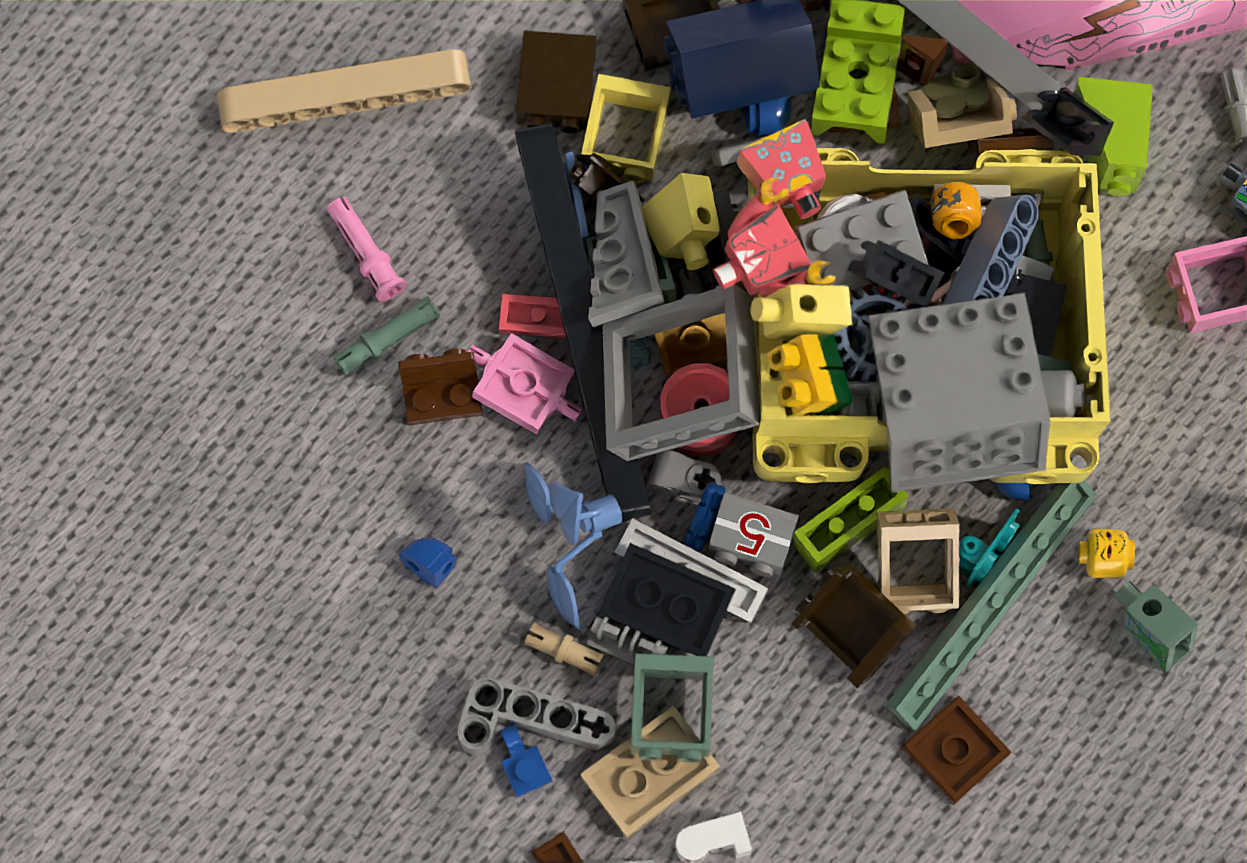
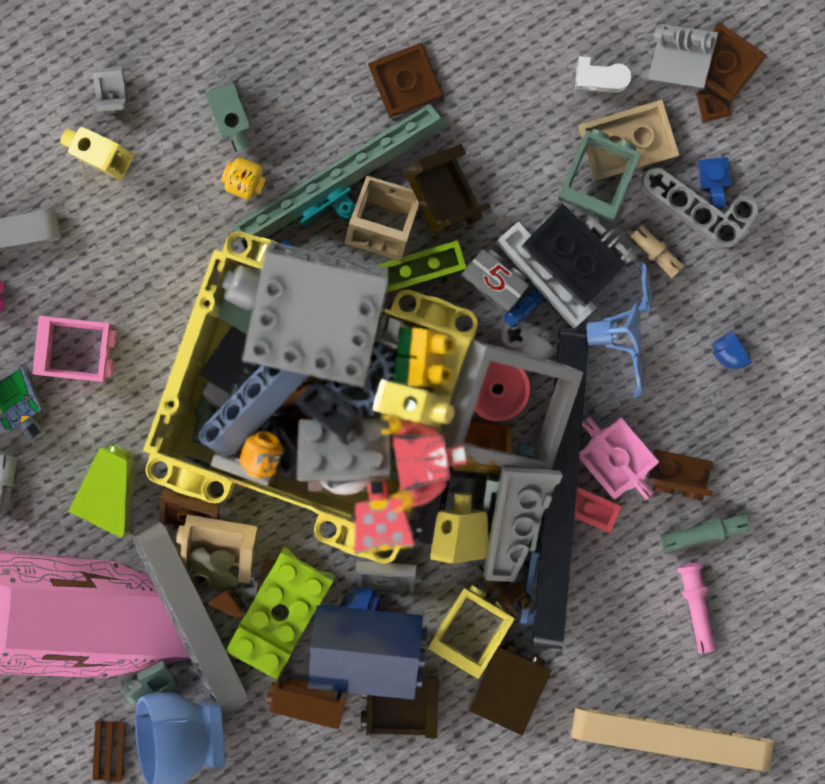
camera: 160 degrees left, 15 degrees up
black hinge [1025,88,1114,156] -> none

